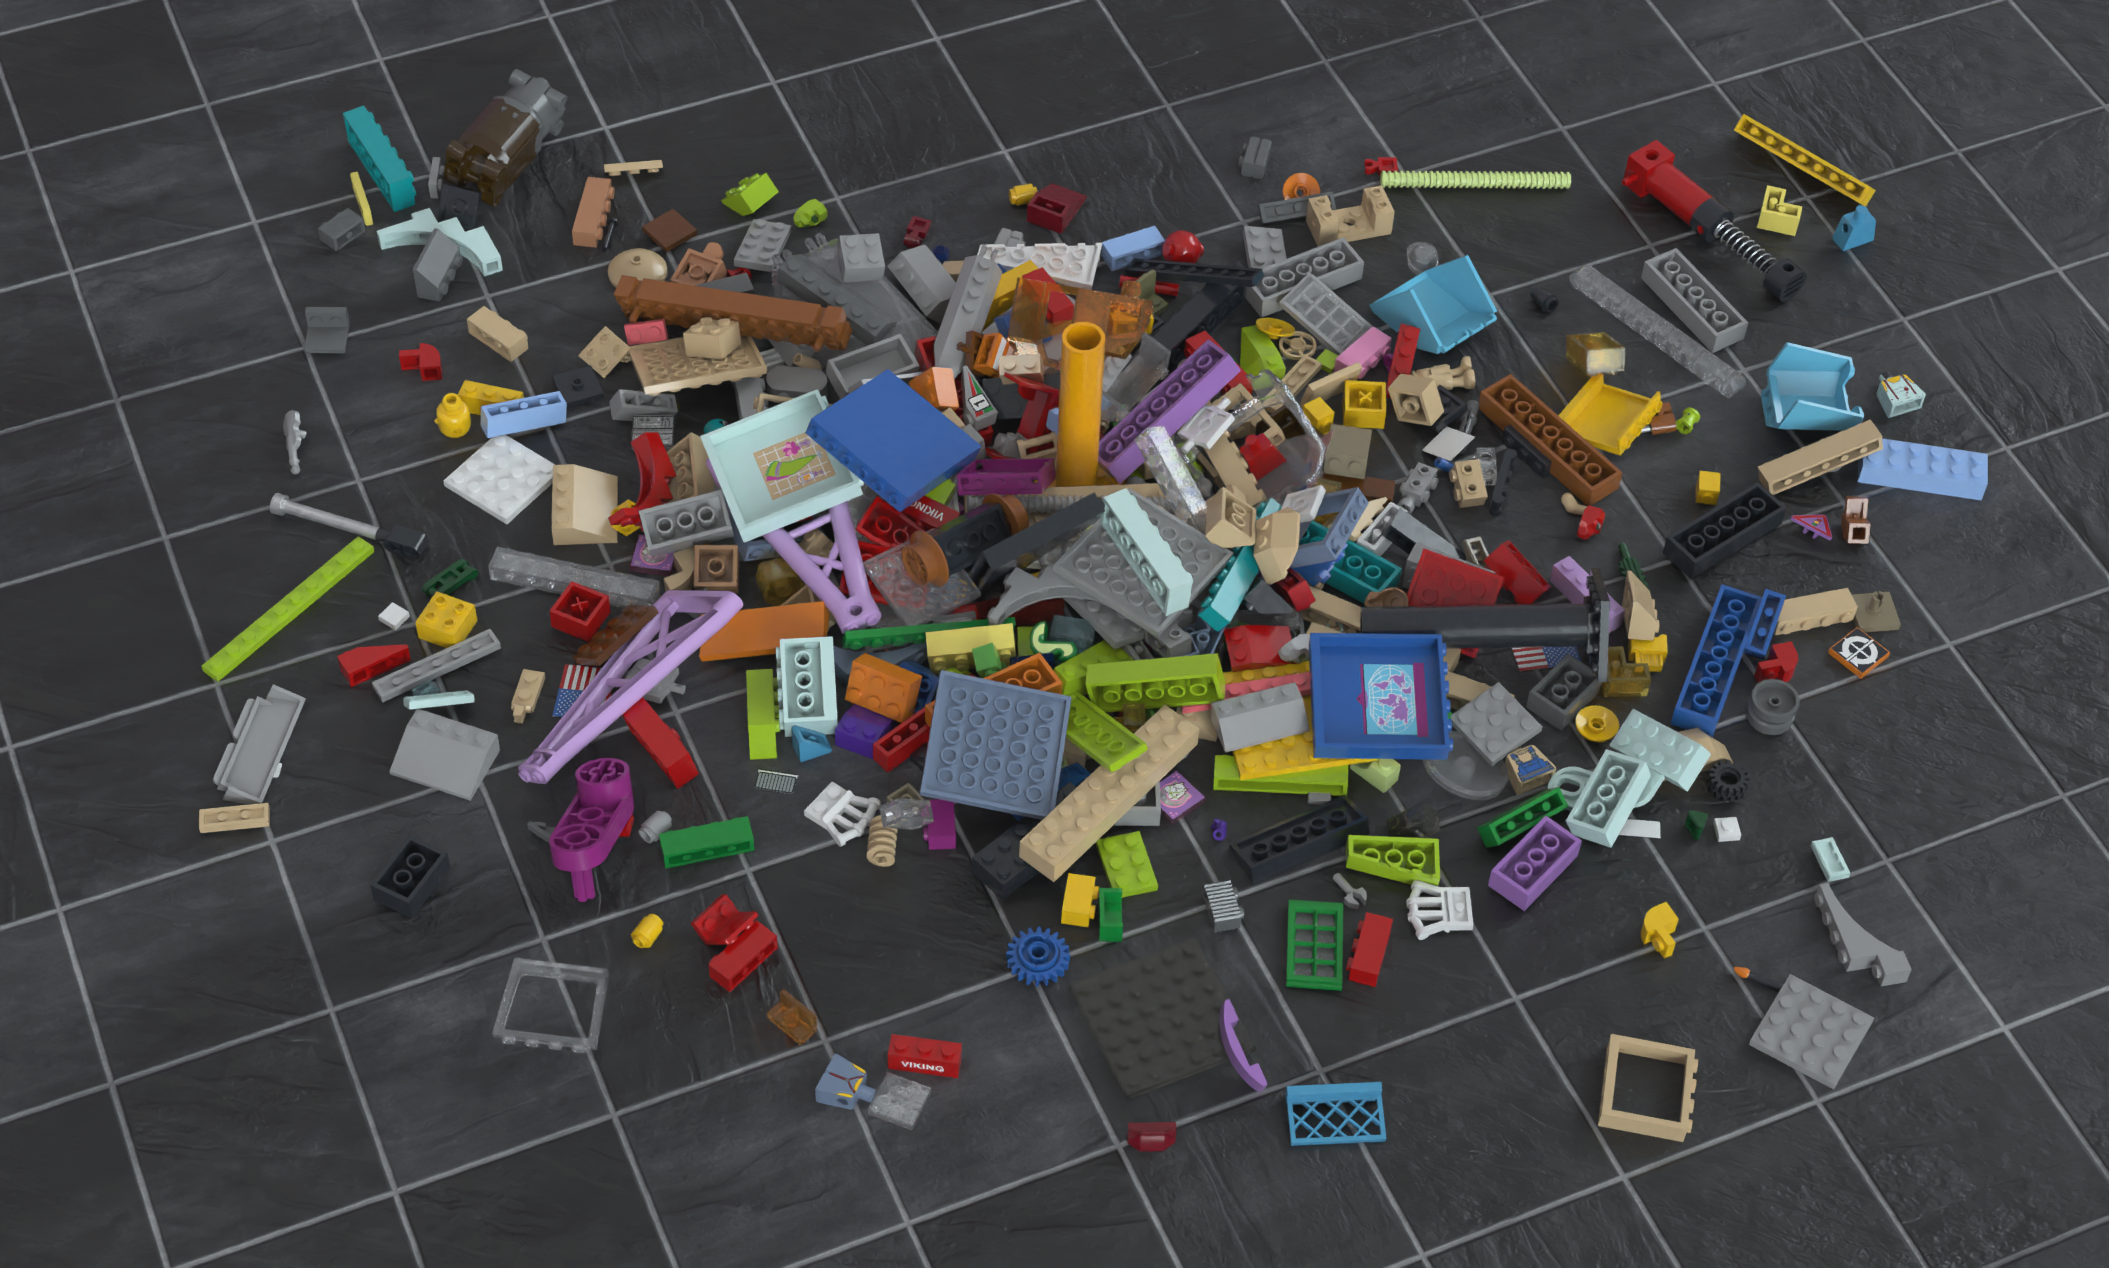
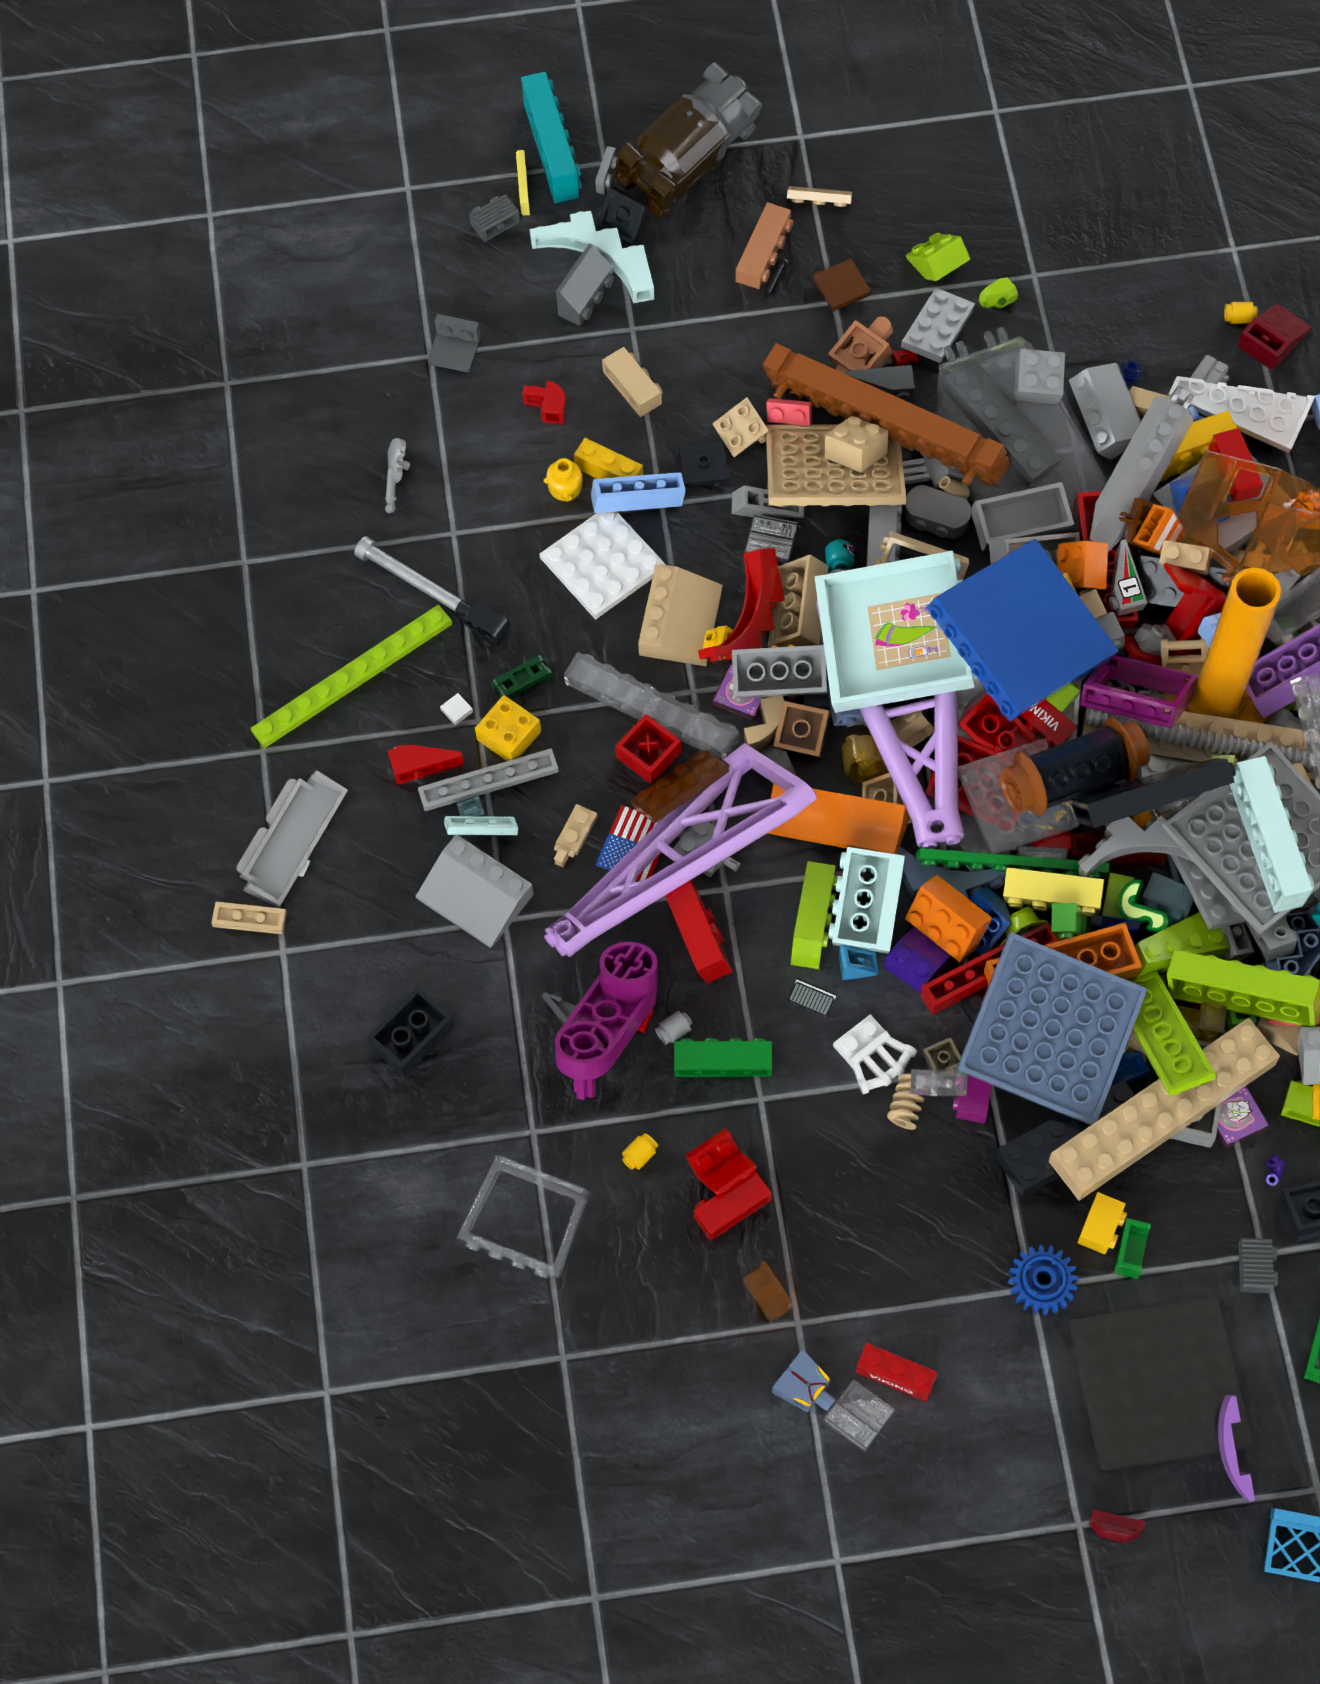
camera: 20 degrees right, 15 degrees up
tan dish [608,248,667,288] -> none
dark red plate [903,216,932,249] -> none
lime plate [1096,831,1158,898] -> none

